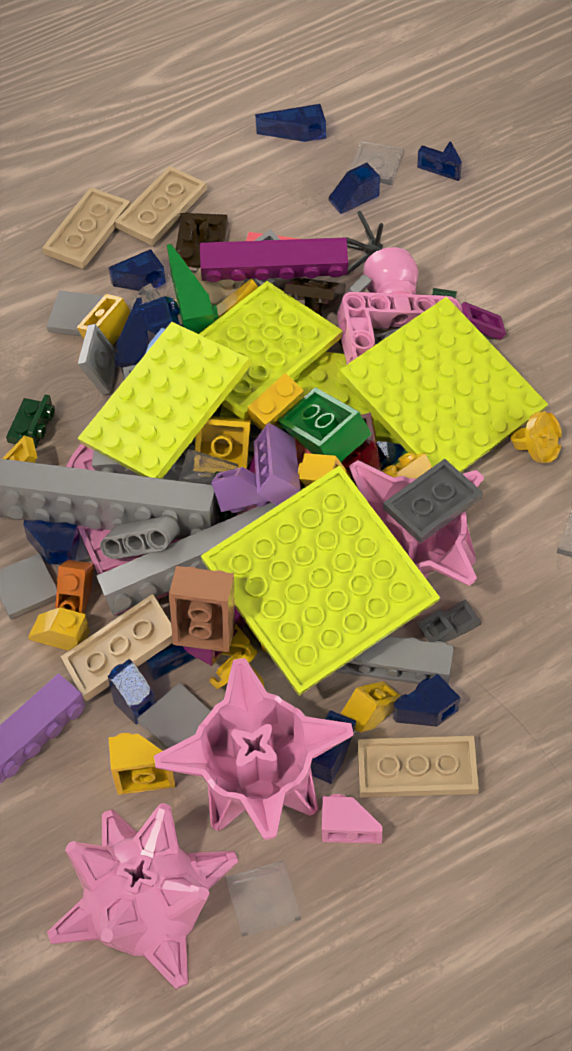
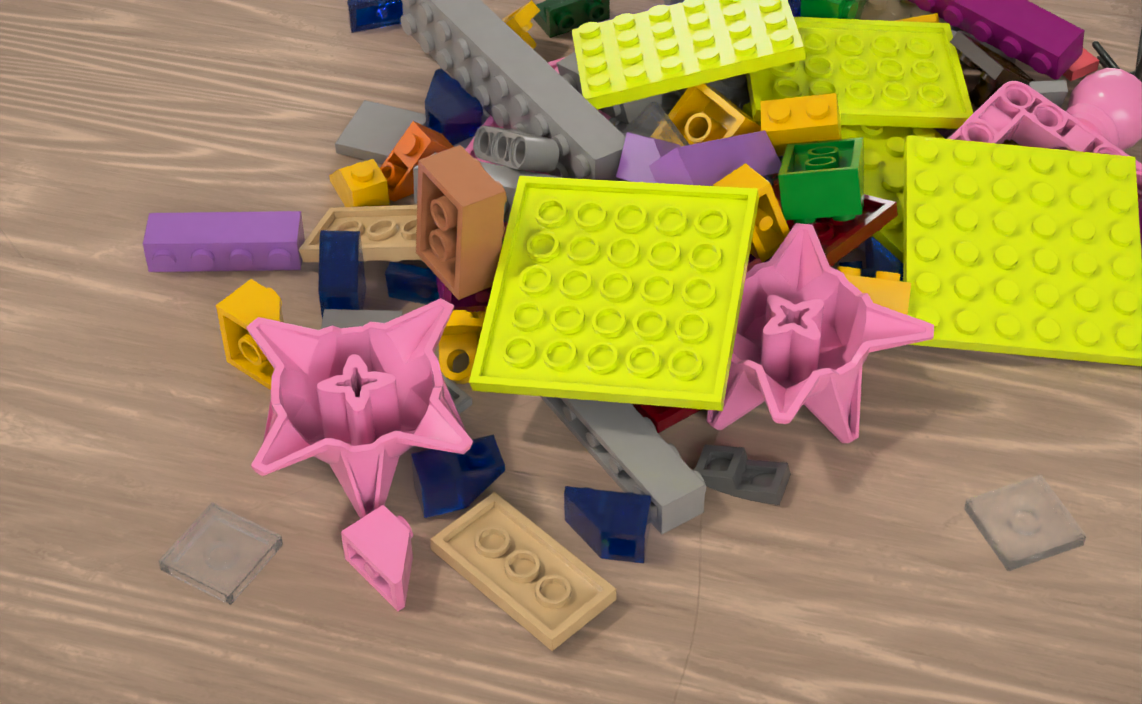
camera: 45 degrees right, 10 degrees down
bright pink piece [47,803,238,989] -> none
yellow slope [340,681,404,733] -> none
dark grey plate [383,459,483,544] -> none
yellow tile [511,411,562,463] -> none

